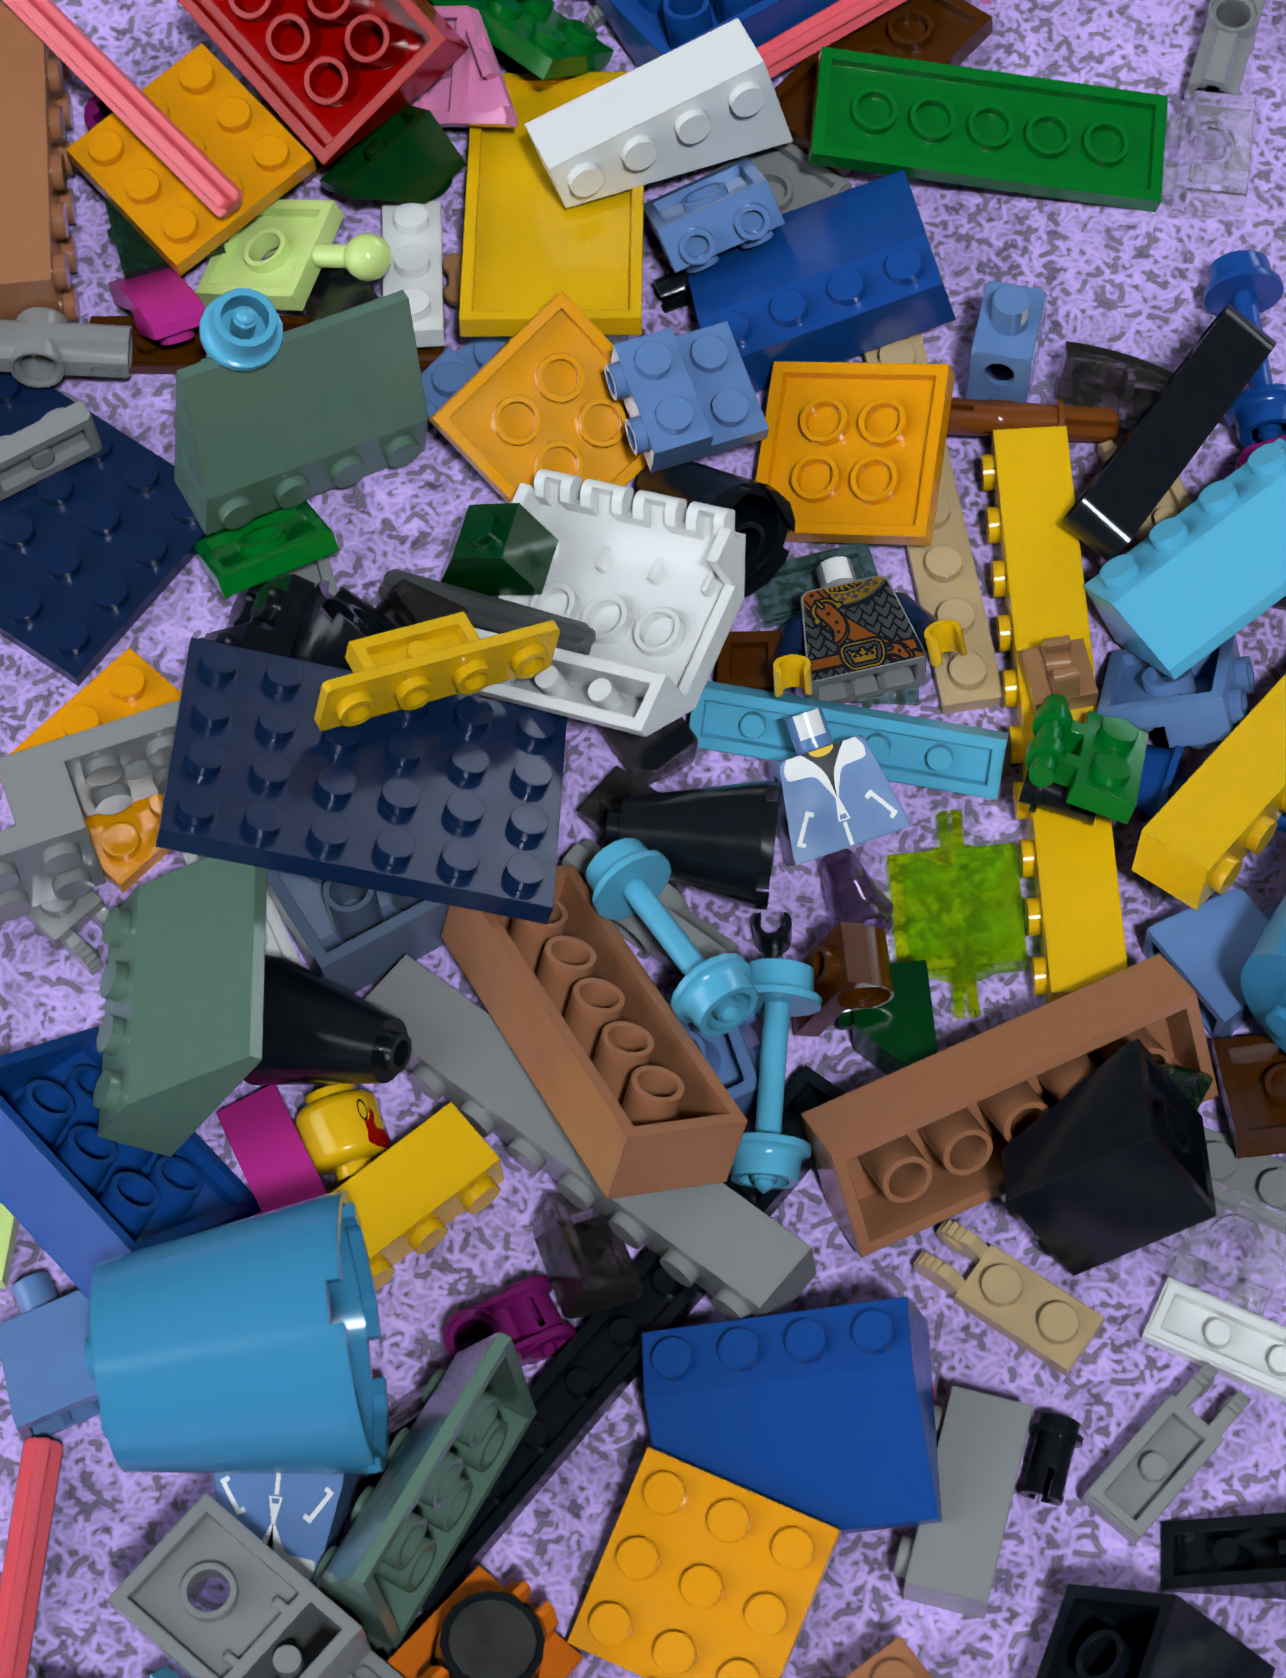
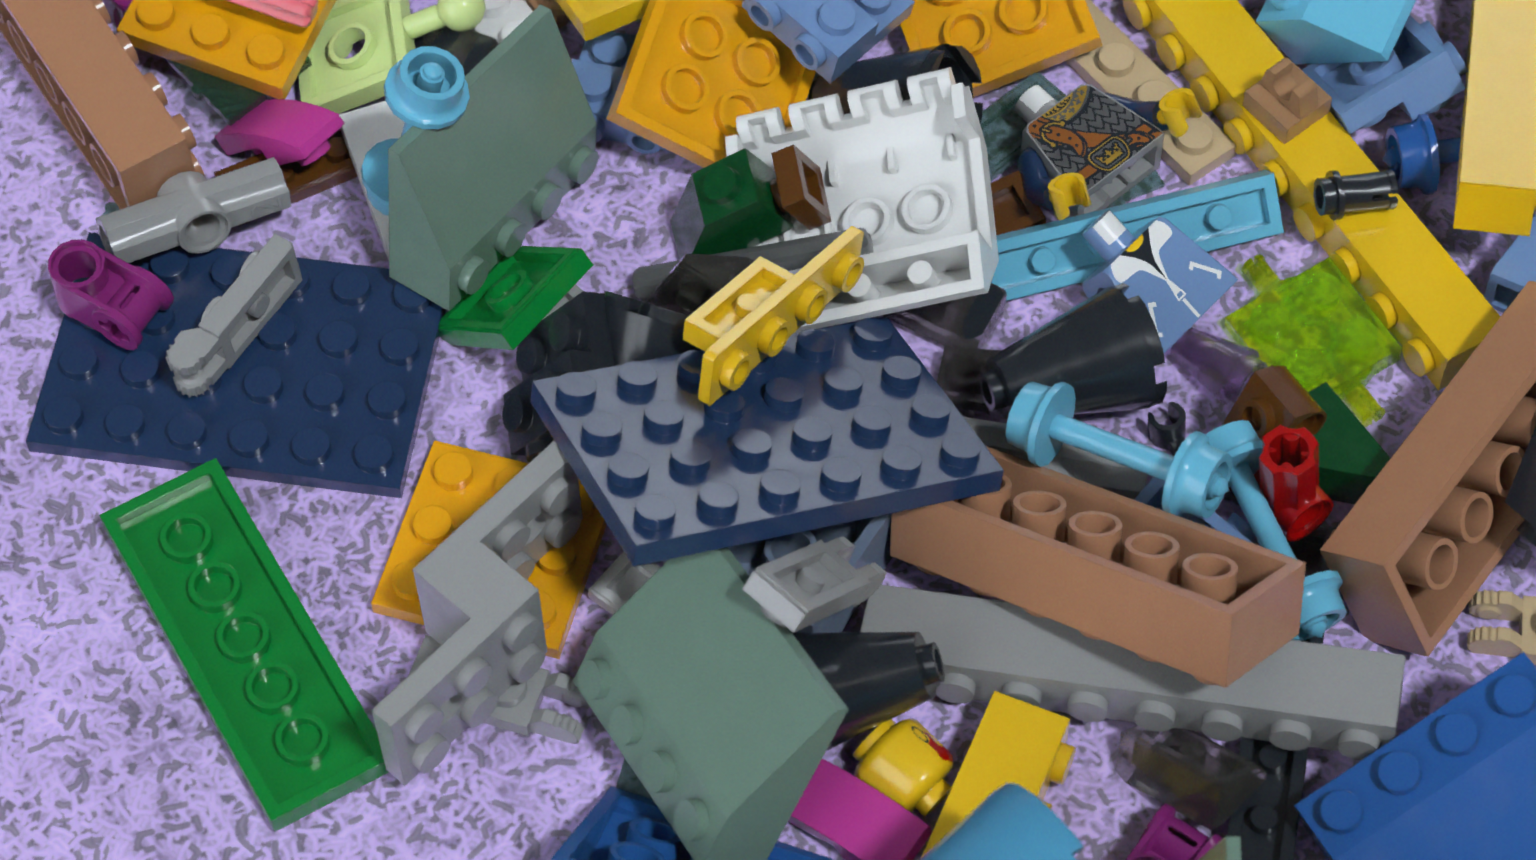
camera: 30 degrees left, 5 degrees down
green plate [1025,694,1149,824] -> none
none -> light grey hinge [743,536,887,633]
none -> reddish brown plate [771,144,831,230]
none -> red piece [1254,424,1334,541]

